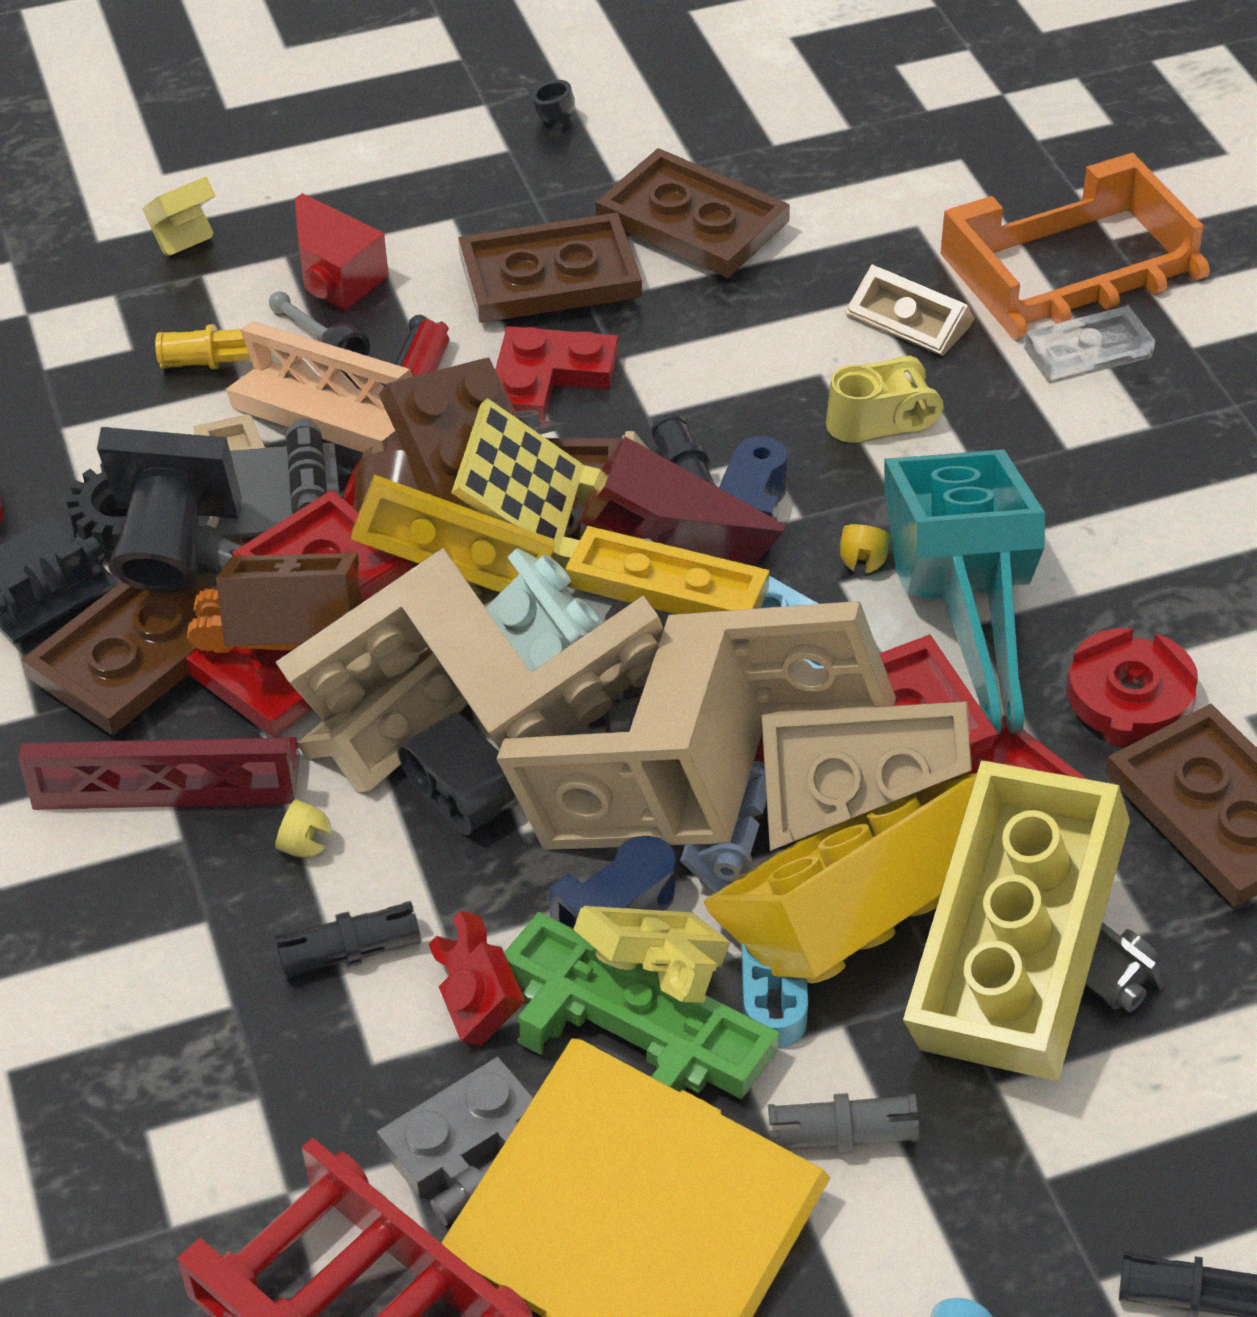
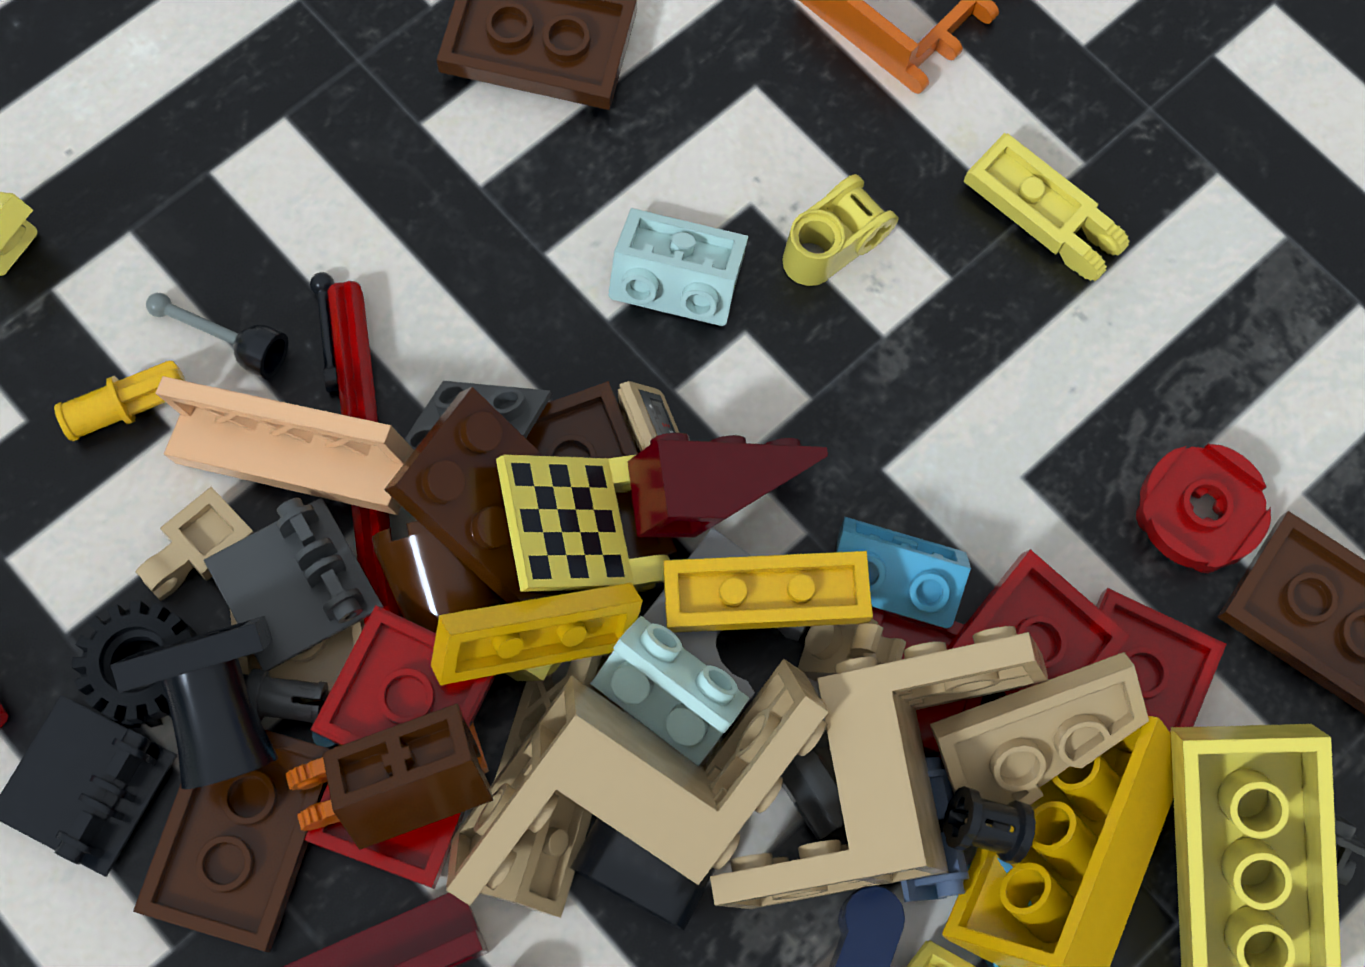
camera: 30 degrees left, 25 degrees up
red slope [295,193,389,310] -> none
reddish brown plate [458,213,642,323] -> none
red plate [495,326,618,421] -> none
black pin [651,414,718,487] -> none
dark blue leg [718,436,788,553] -> none
yellow hinge [840,524,891,573] -> none
tan slope [845,265,975,357] -> none
teal slope [884,449,1045,735] -> none
clear plate [1024,305,1155,384] -> none
none -> light aqua bracket [608,208,748,326]
none -> black bush [943,786,1036,864]
none -> light yellow hinge [963,133,1130,281]

